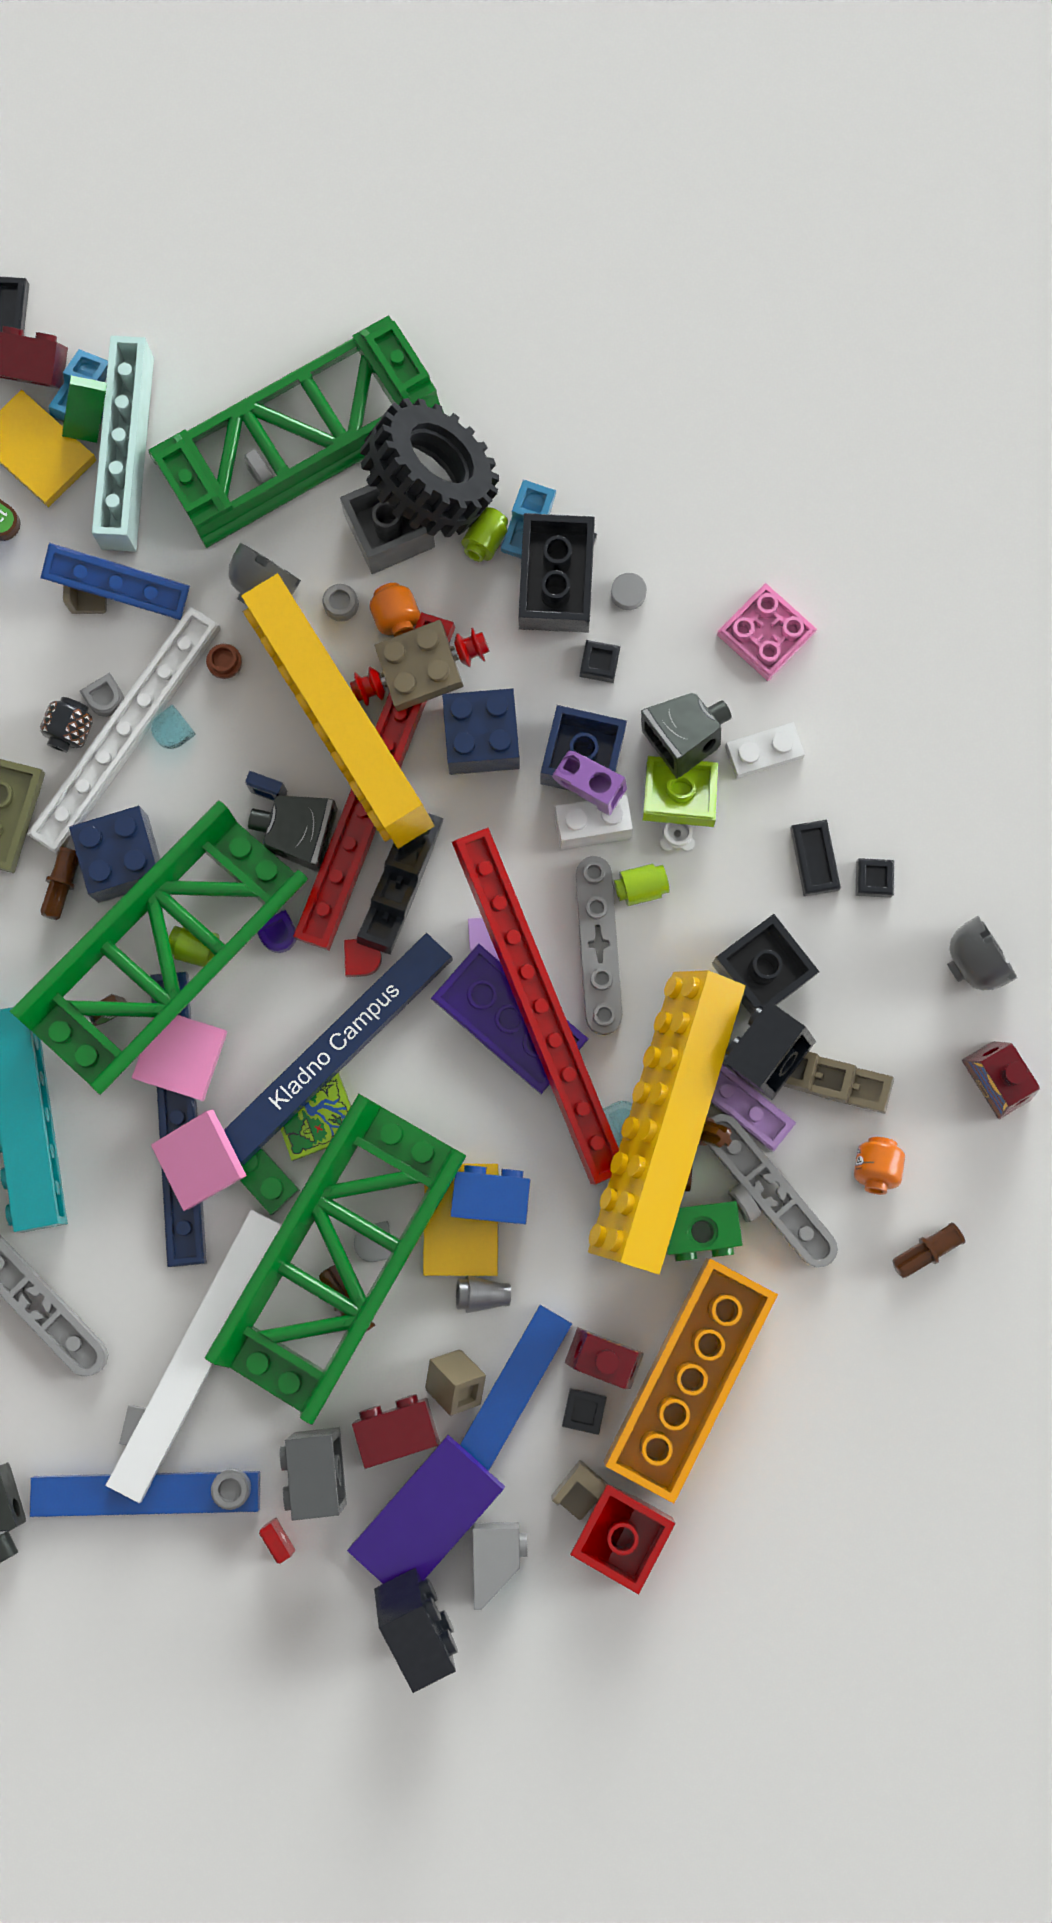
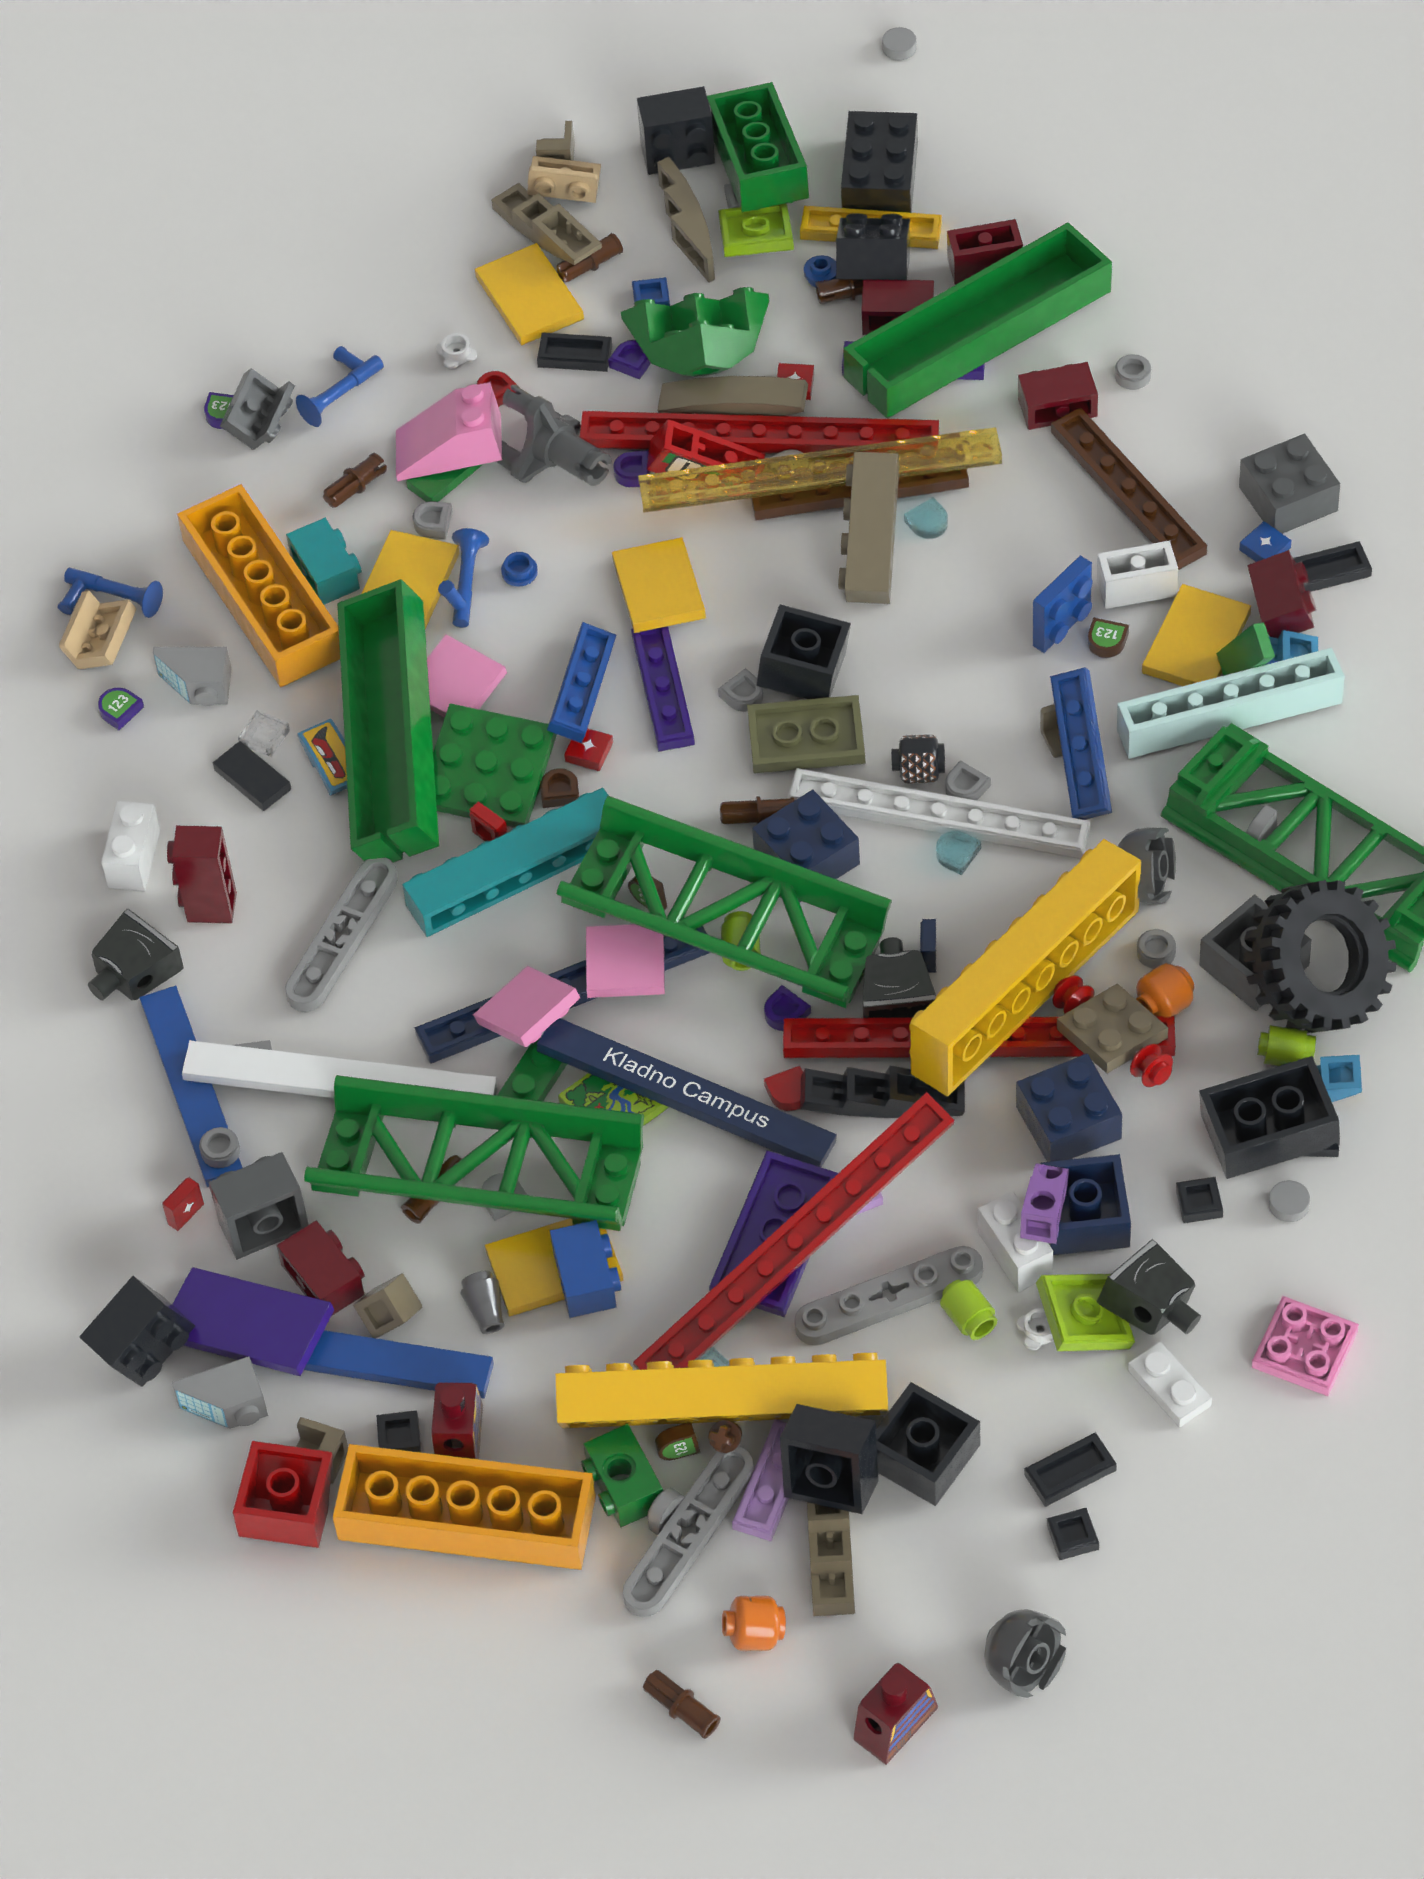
camera: 75 degrees right, 25 degrees down
copper plate [206,644,242,679] -> none

